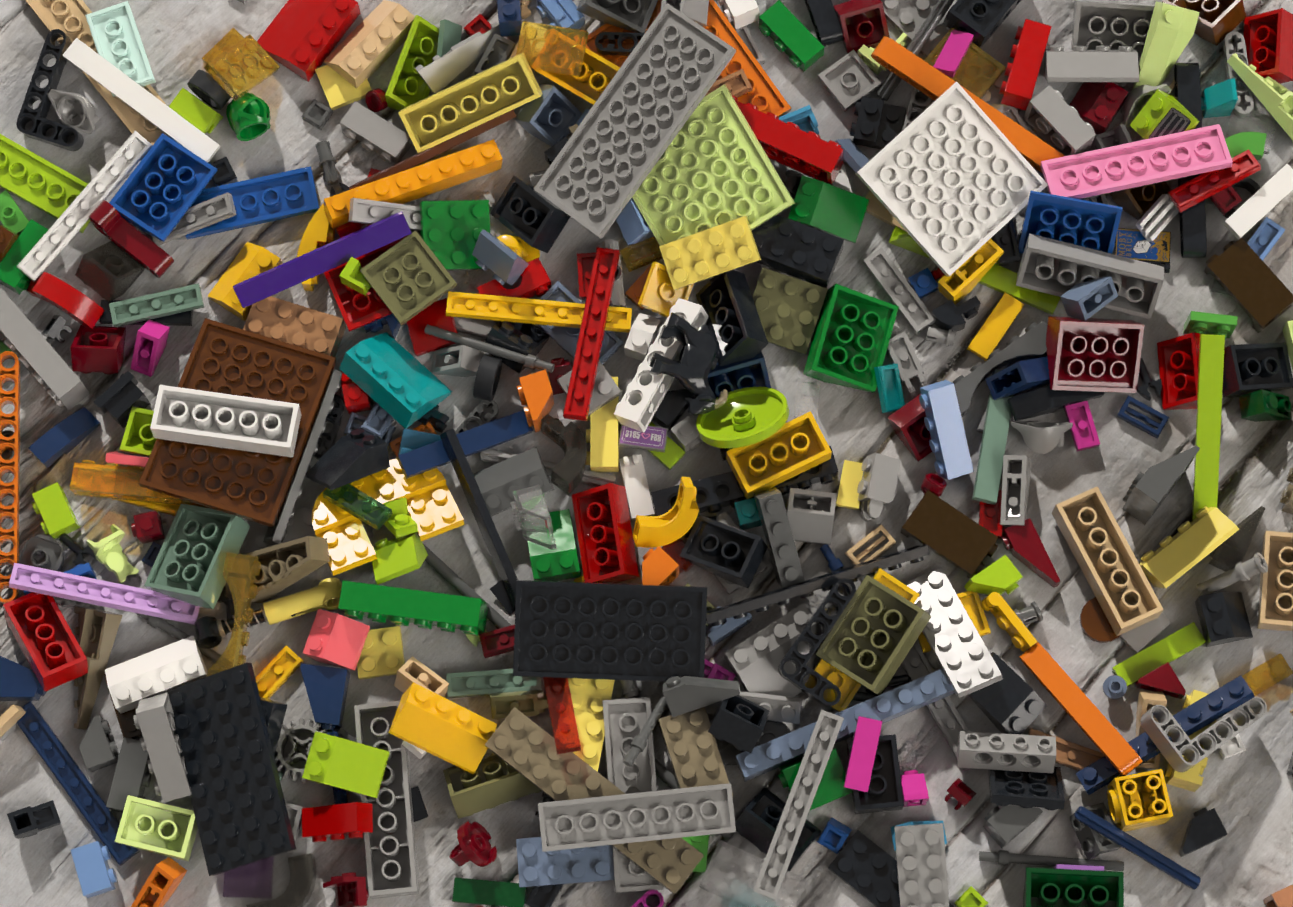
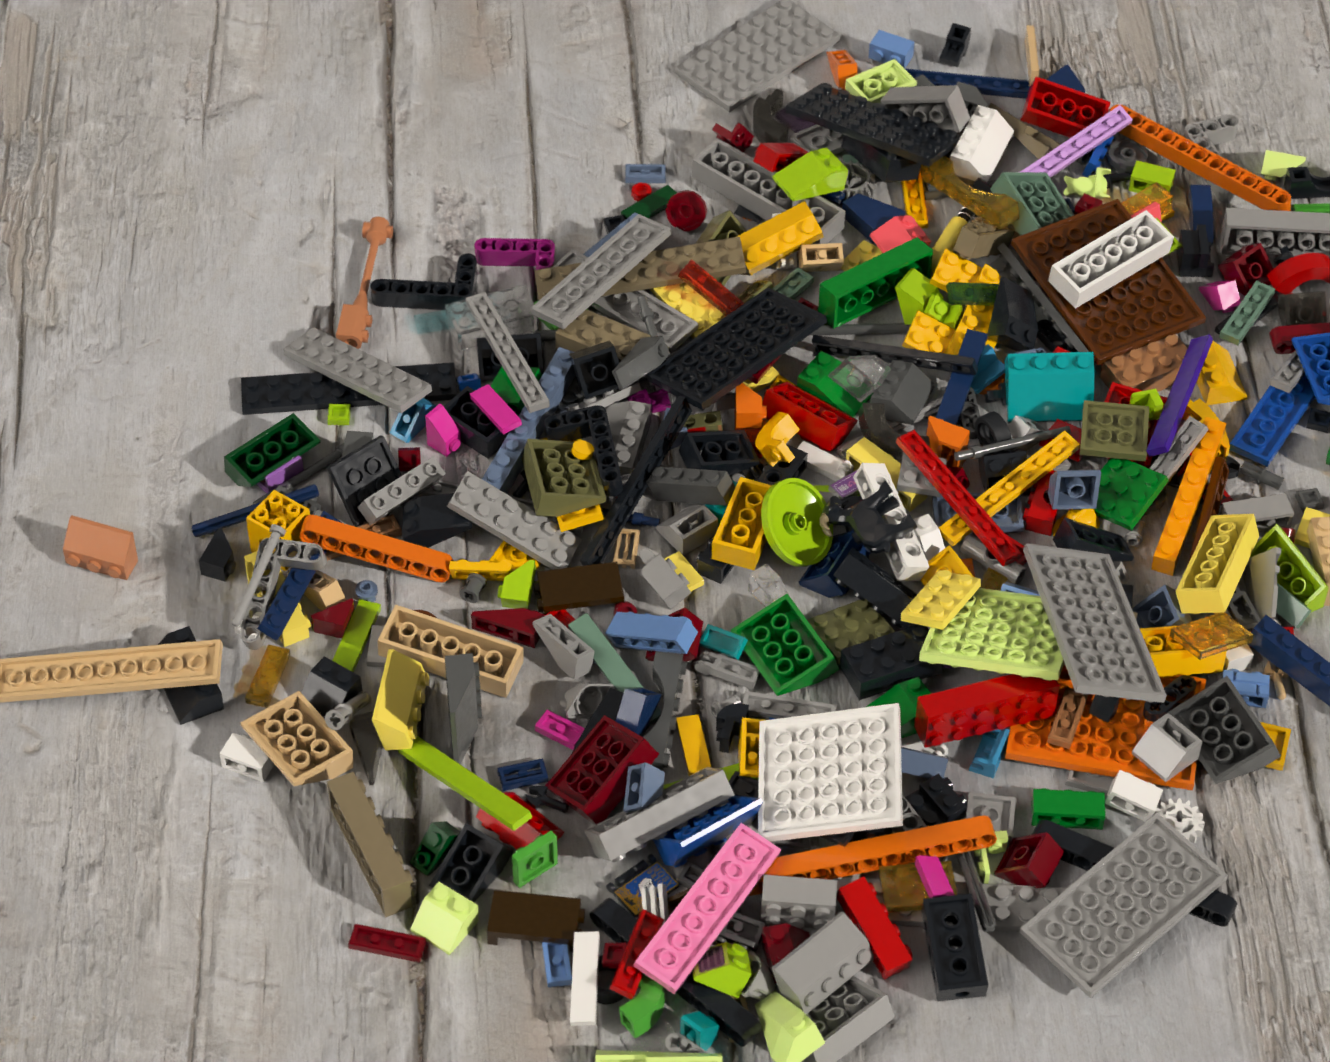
camera: 130 degrees right, 25 degrees down
none -> light grey bar [232,524,286,627]
none -> yellow tile [571,440,594,460]

